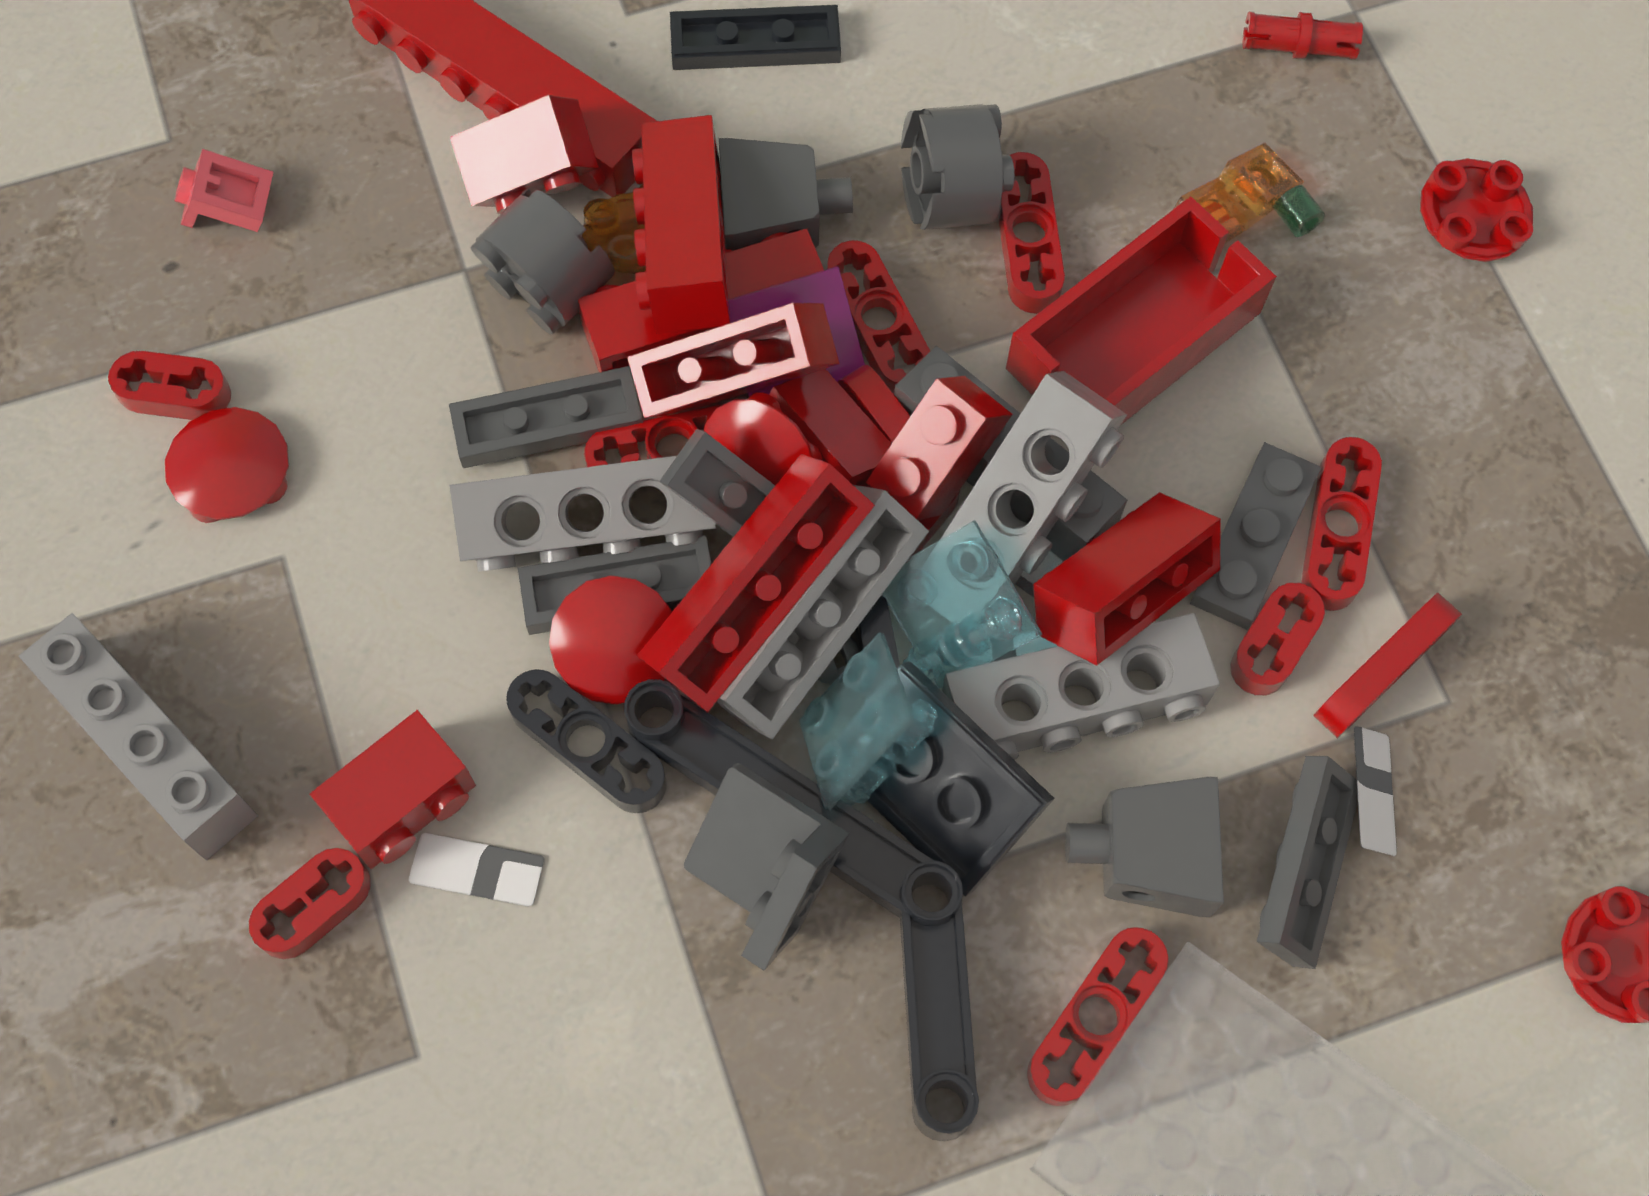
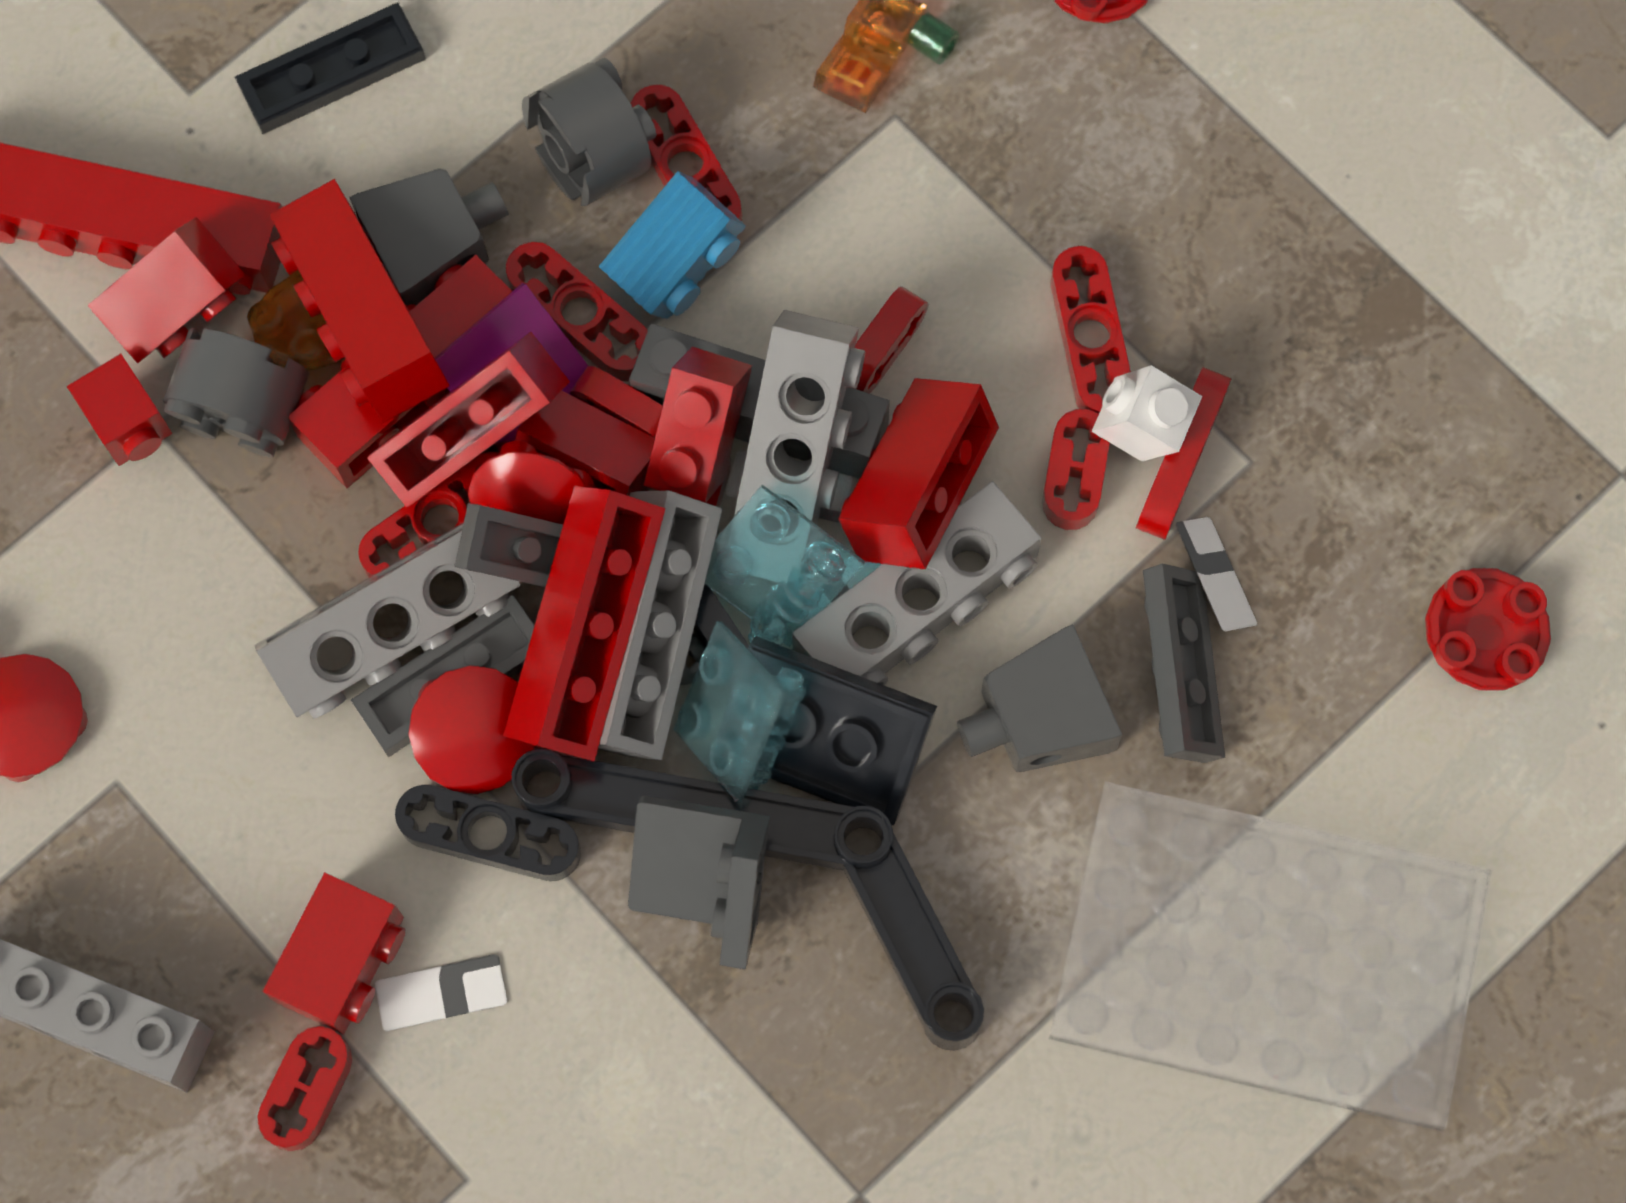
camera: 20 degrees left, 5 degrees up
dark grey plate [449,366,643,469] -> none
red piece [1005,196,1277,426] -> none
red beam [1027,927,1168,1106] -> none
dark grey plate [1190,442,1321,630] -> none
none -> red brick [66,354,173,466]
none -> dark azure brick [599,171,746,319]
none -> red beam [854,286,929,394]
none -> white brick [1091,365,1202,462]

